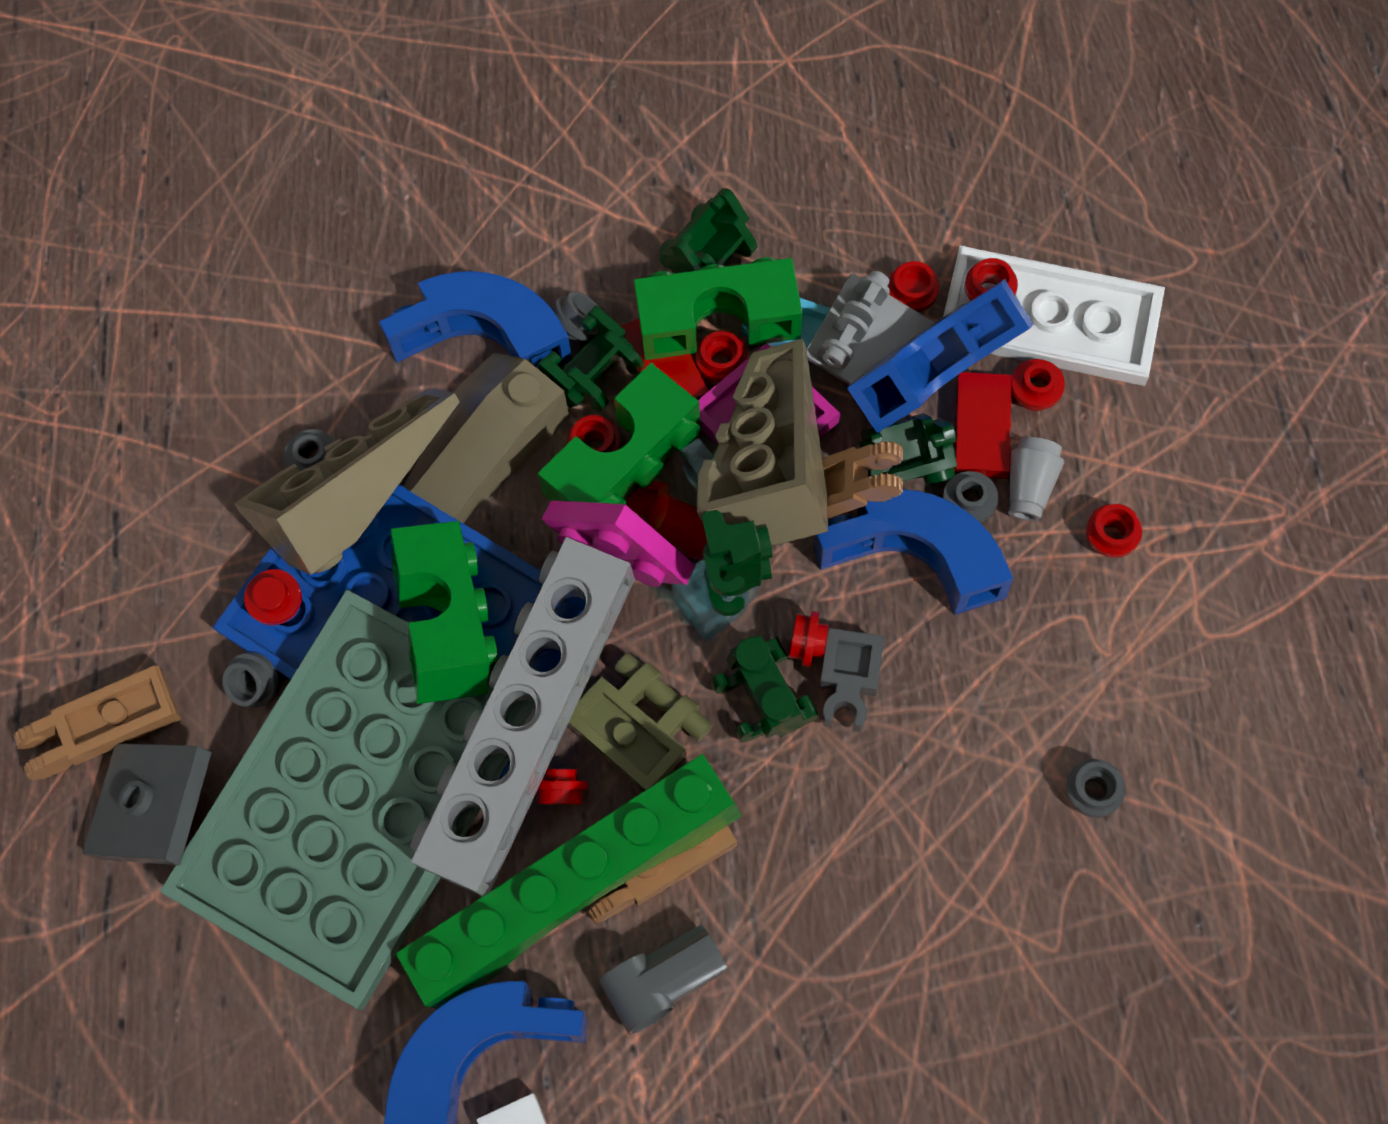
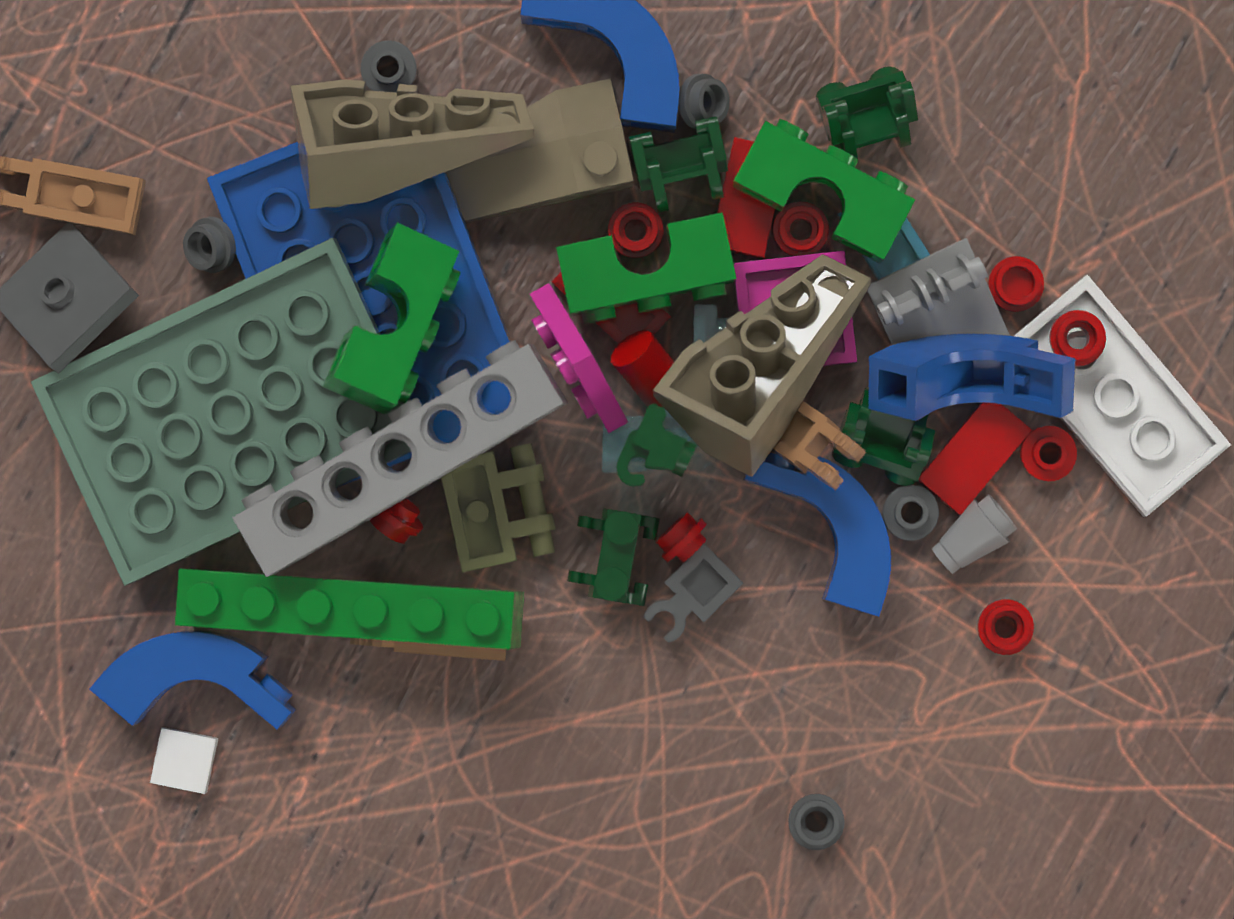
camera: 30 degrees right, 20 degrees up
red plate [244,569,302,626] -> none
dark grey piece [599,924,728,1035] -> none

